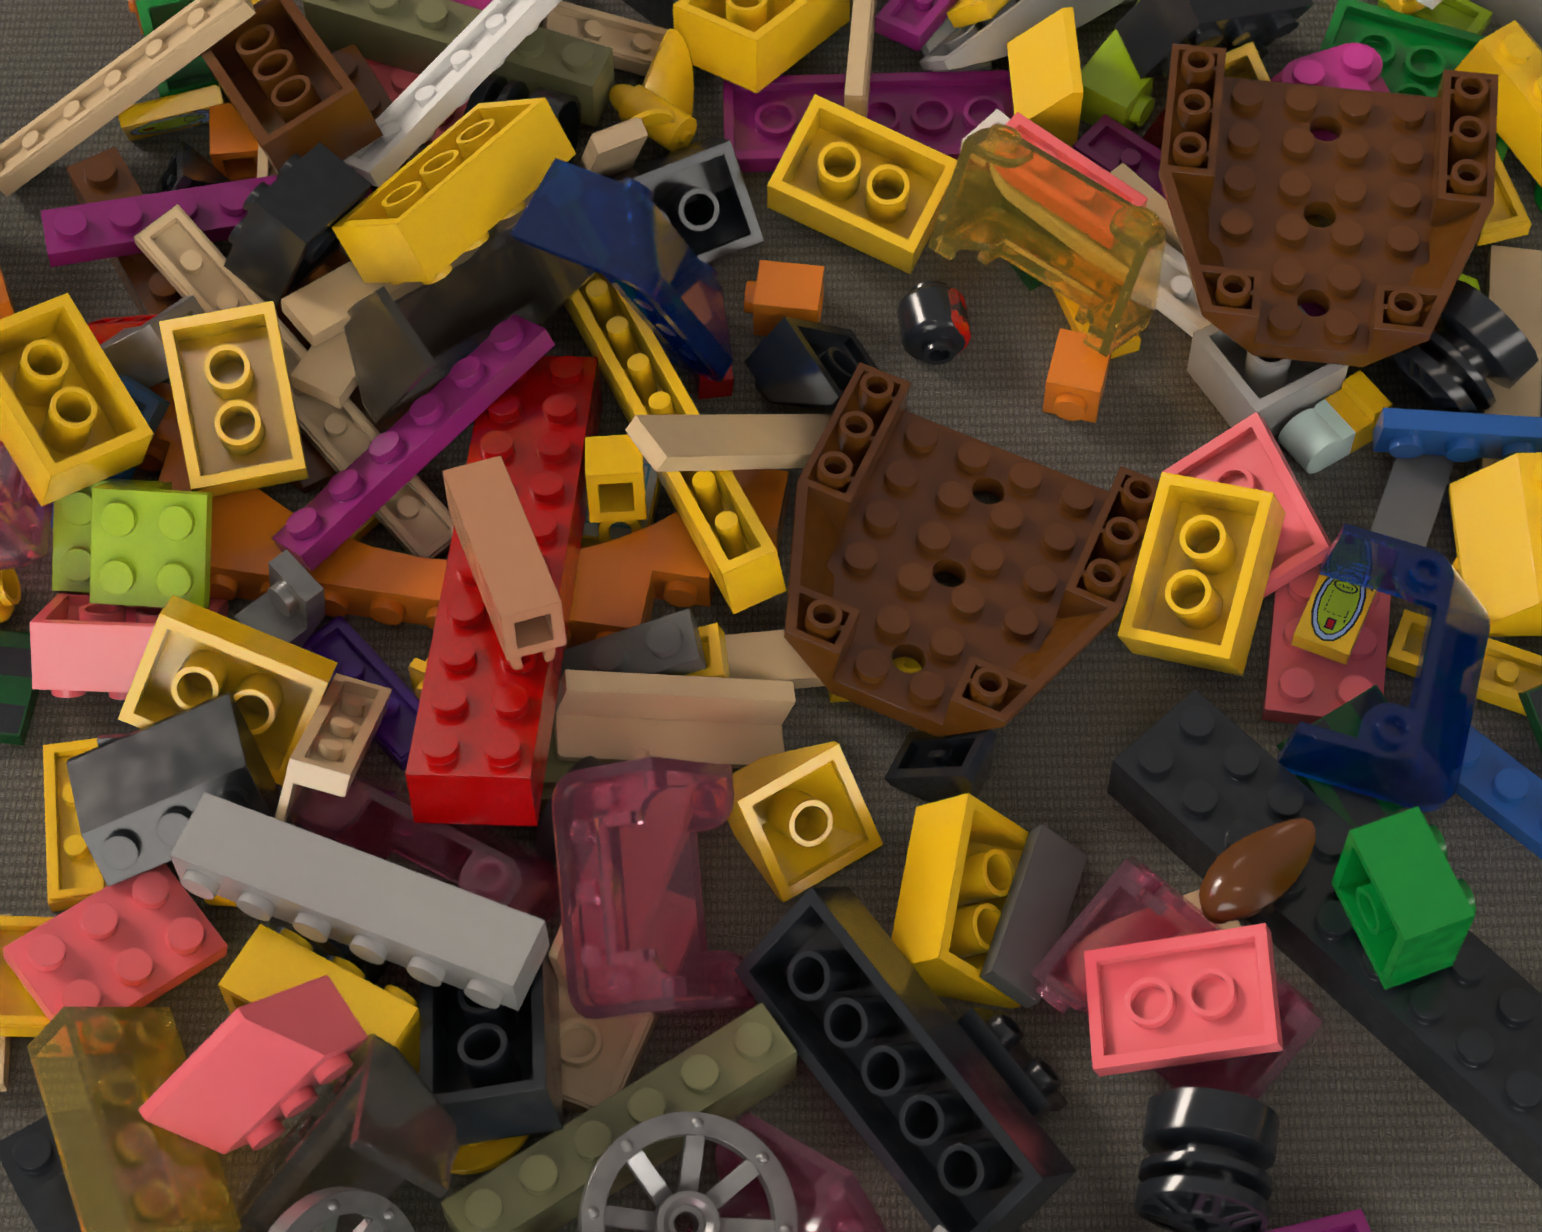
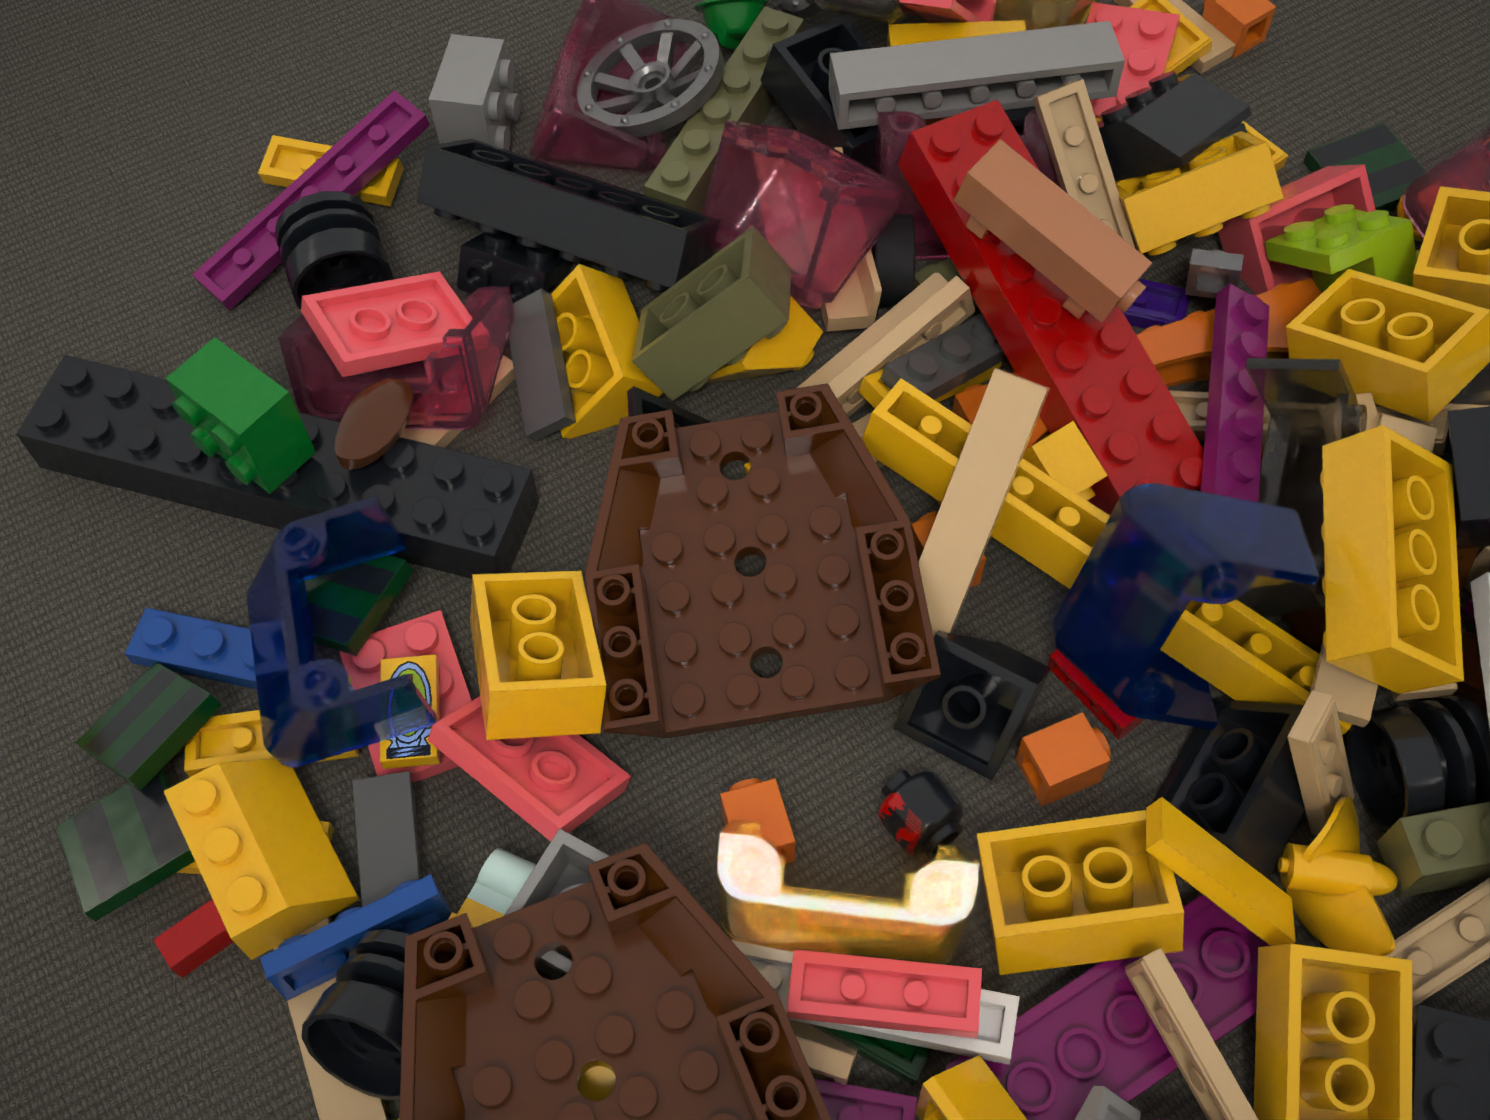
camera: 150 degrees right, 0 degrees up
none -> olive brick [632,227,792,401]
none -> yellow tile [1146,797,1296,946]

